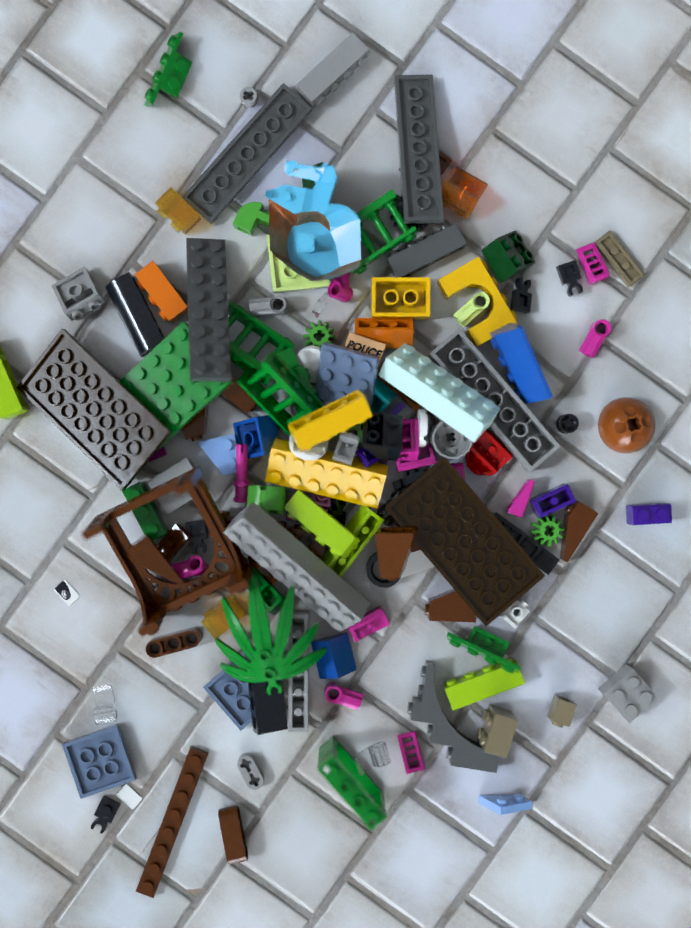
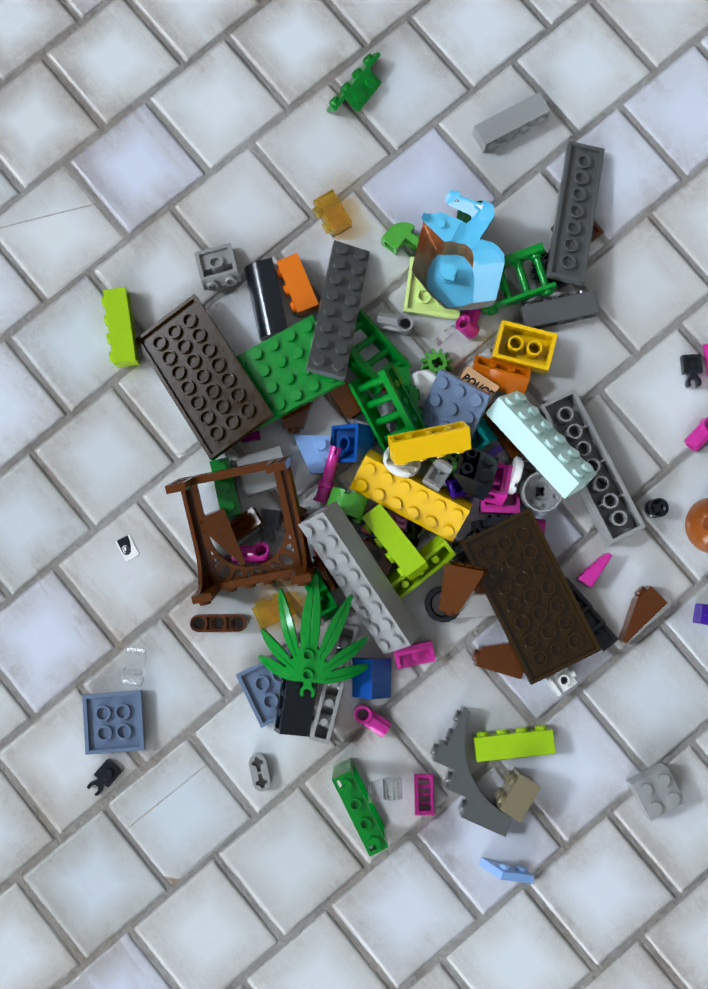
camera: 15 degrees right, 5 degrees down
white sticker [116,784,142,810] -> none
reddish brown plate [136,746,209,898] -> none
dark grey plate [182,83,312,224] -> none
reddish brown beam [218,805,248,865] -> none
light grey bush [240,87,258,108] -> none
yellow arch [437,256,517,348] -> none
clear orange slope [442,166,488,218] -> none
green bracket [447,626,520,674] -> none
yellowish green piece [453,292,490,328] -> none
red slope [466,429,513,476] -> none
dark green slope [481,230,536,283] -> none
blue slope [490,323,553,404] -> none
black plate [510,277,532,314] -> none
dark purple brick [529,483,576,518] -> none
bright green gear [531,515,565,547] -> none
dark tan brick [547,694,577,728] -> none

